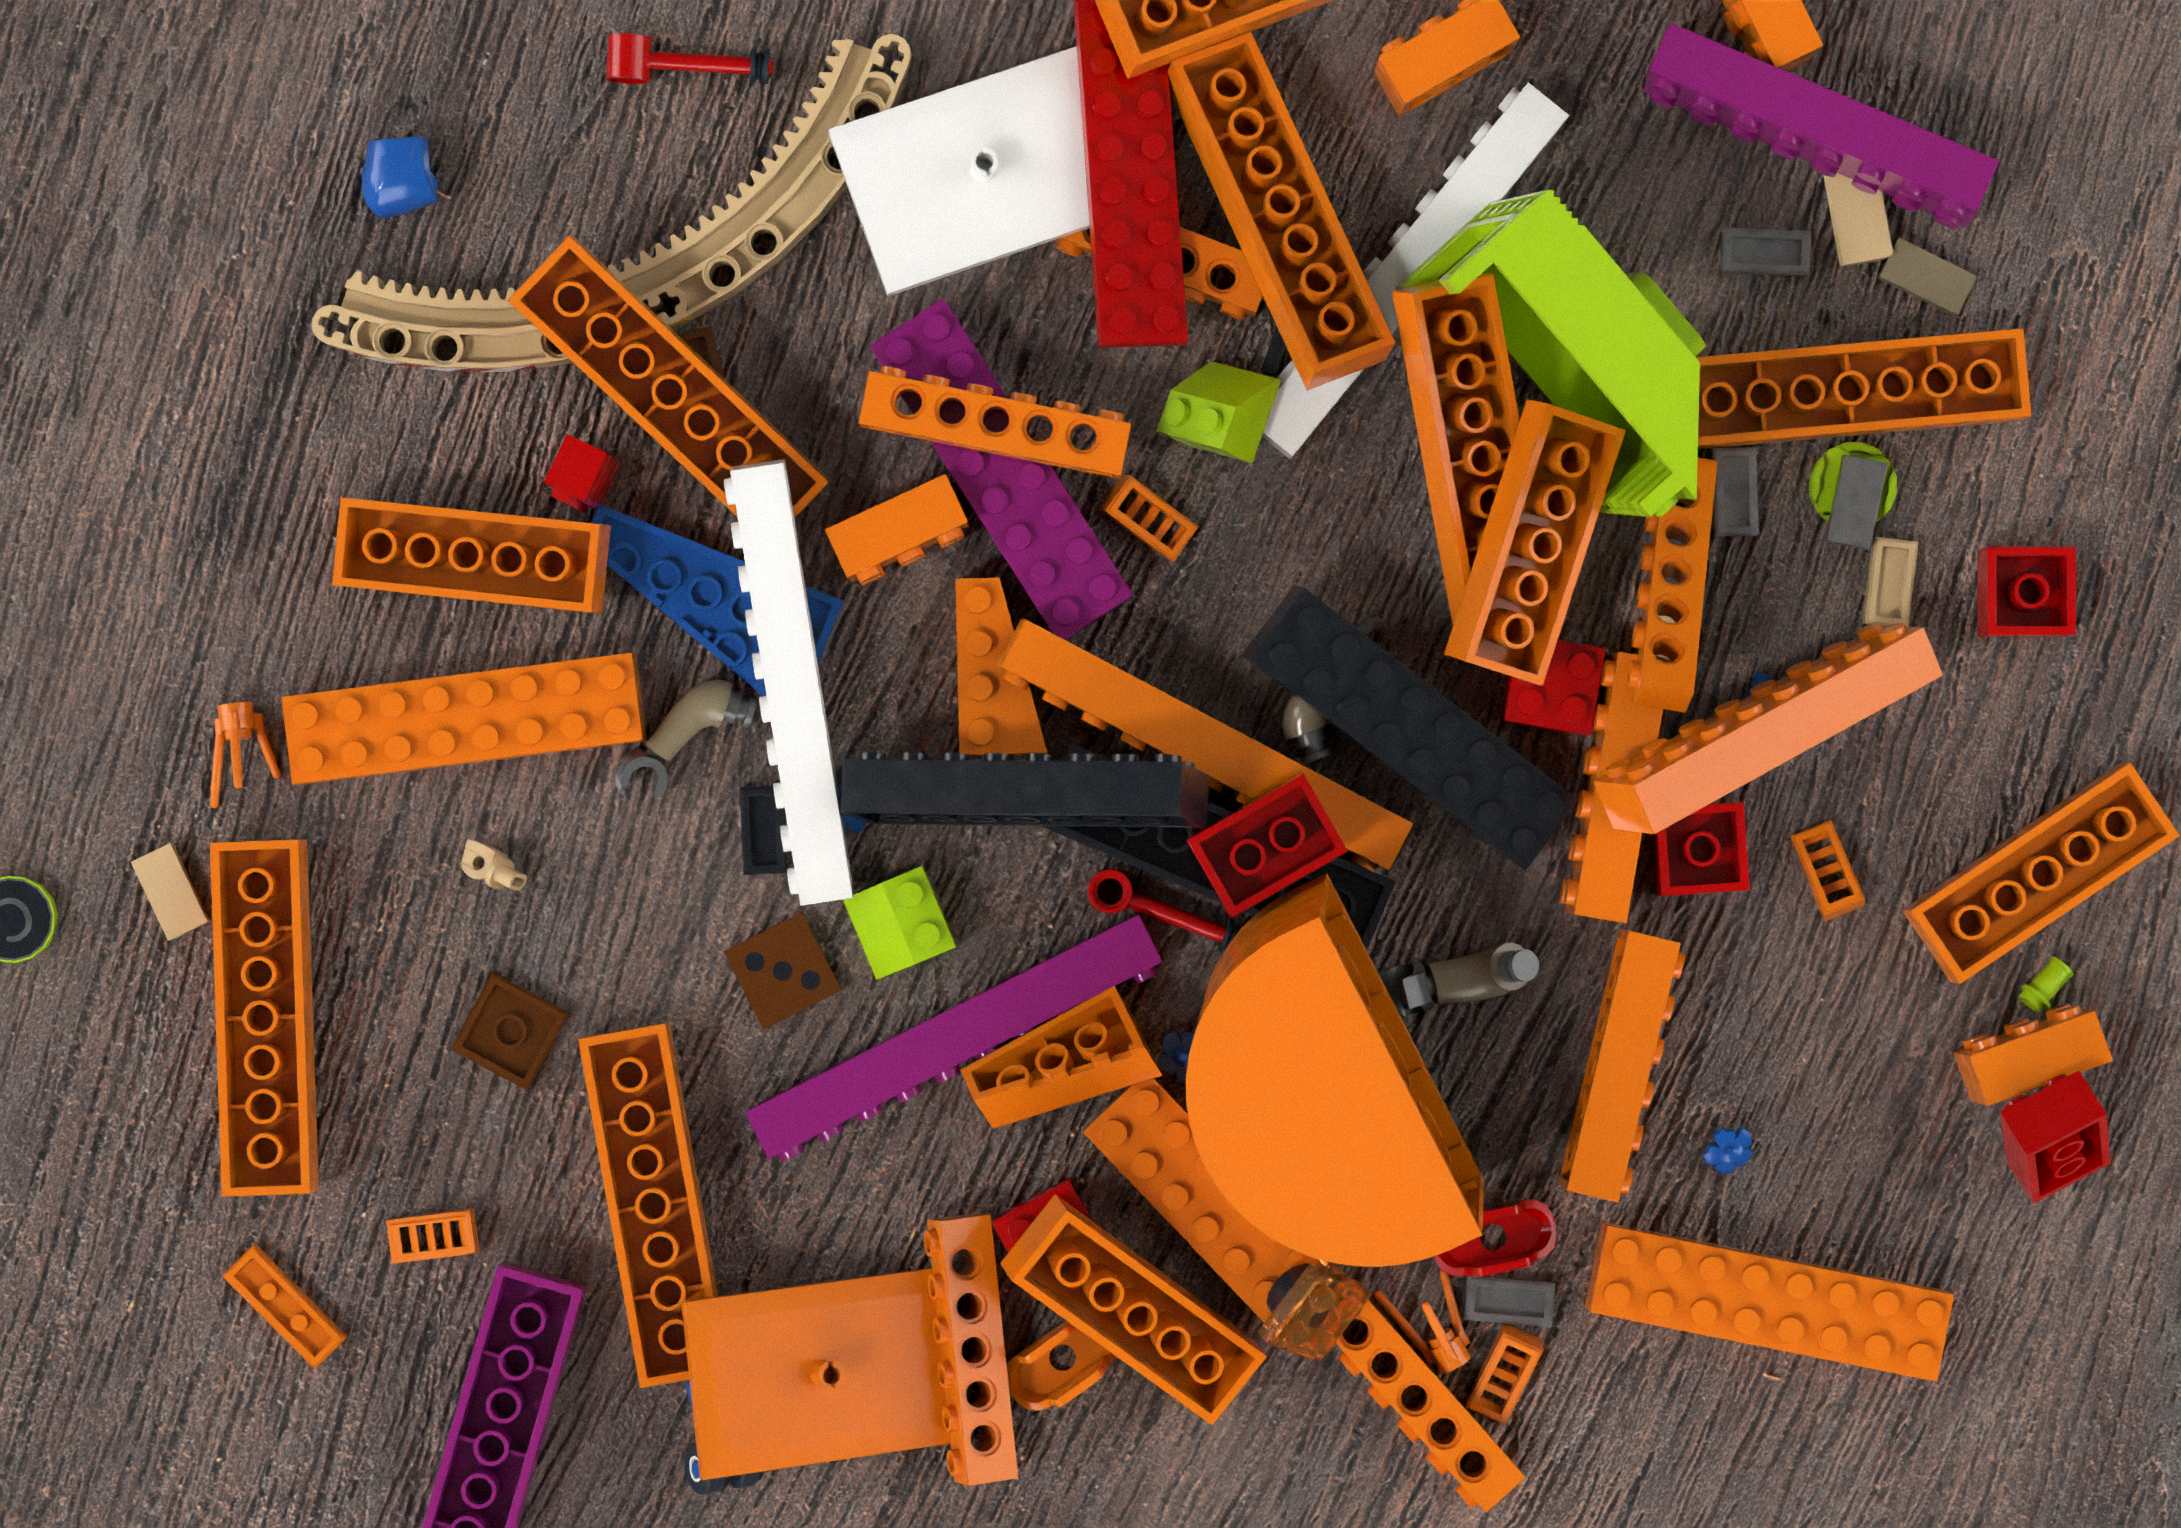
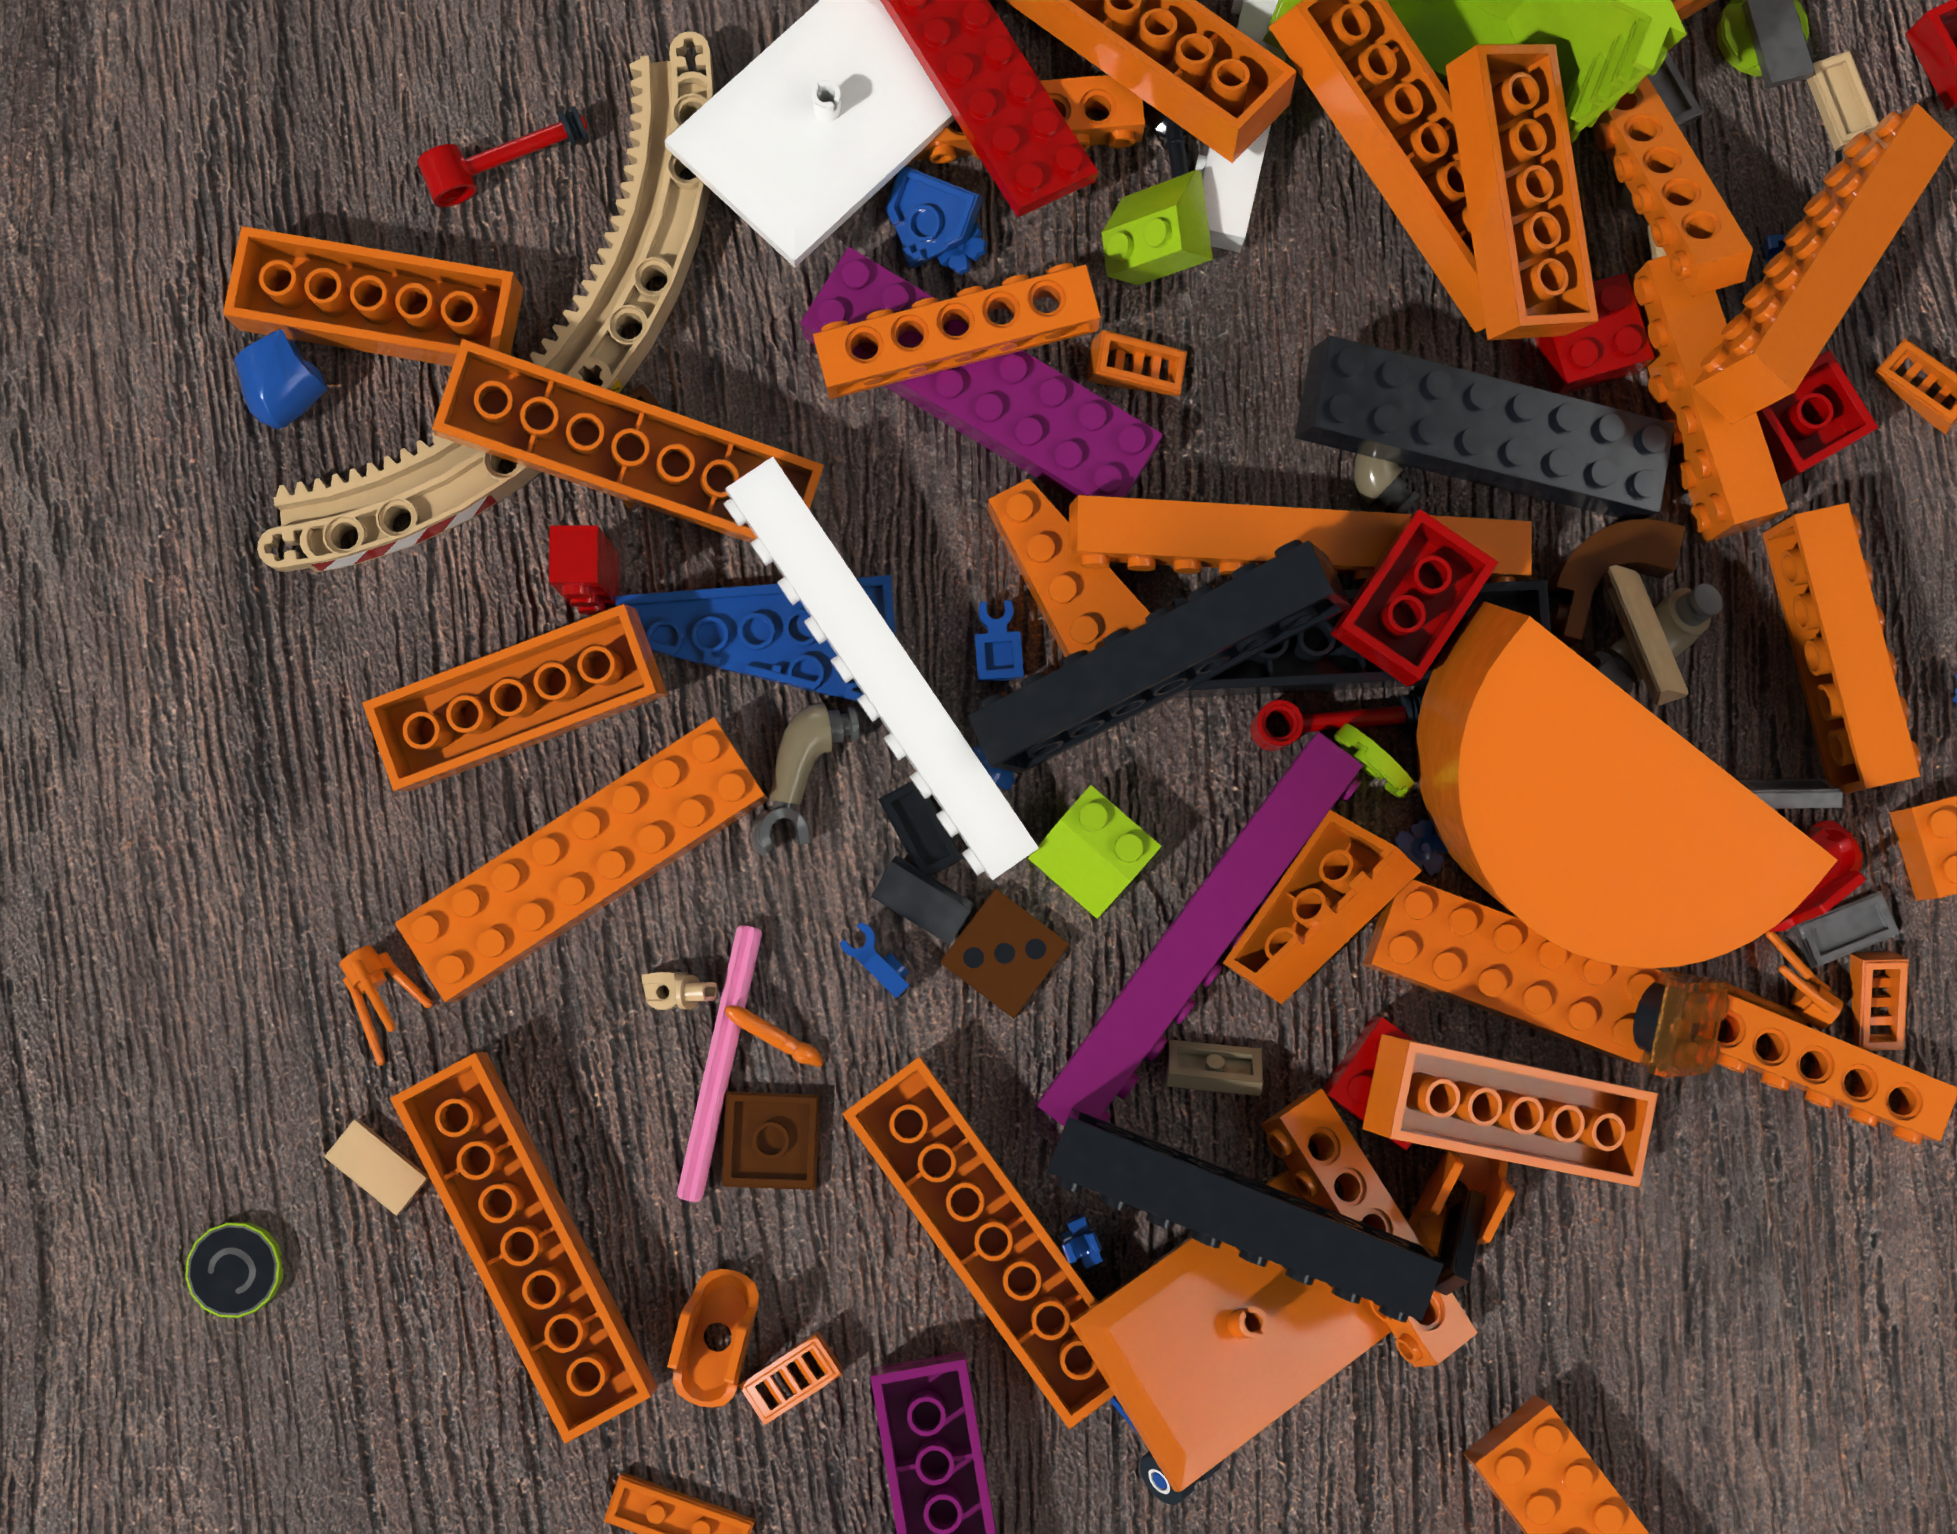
camera: 30 degrees left, 5 degrees down
orange brick [825,474,970,586] -> none
none -> orange brick [223,226,524,367]
none -> orange piece [667,1269,759,1408]
none -> bright pink axle [677,925,762,1202]
none -> orange piece [725,1005,823,1067]
none -> blue plate [840,922,910,999]
none -> black tile [871,855,975,945]
none -> blue plate [886,166,984,268]
none -> blue plant [937,222,988,275]
none -> blue plate [975,600,1024,682]
none -> black brick [1047,1108,1444,1323]
none -> blue plate [1061,1213,1103,1269]
none -> dark tan plate [1166,1040,1263,1096]
none -> lime tile [1334,723,1415,798]
none -> black tile [1434,1190,1486,1296]
none -> reddish brown arch [1547,519,1686,647]
none -> tan slope [1605,565,1688,706]
none -> flat silver tile [1738,779,1843,809]

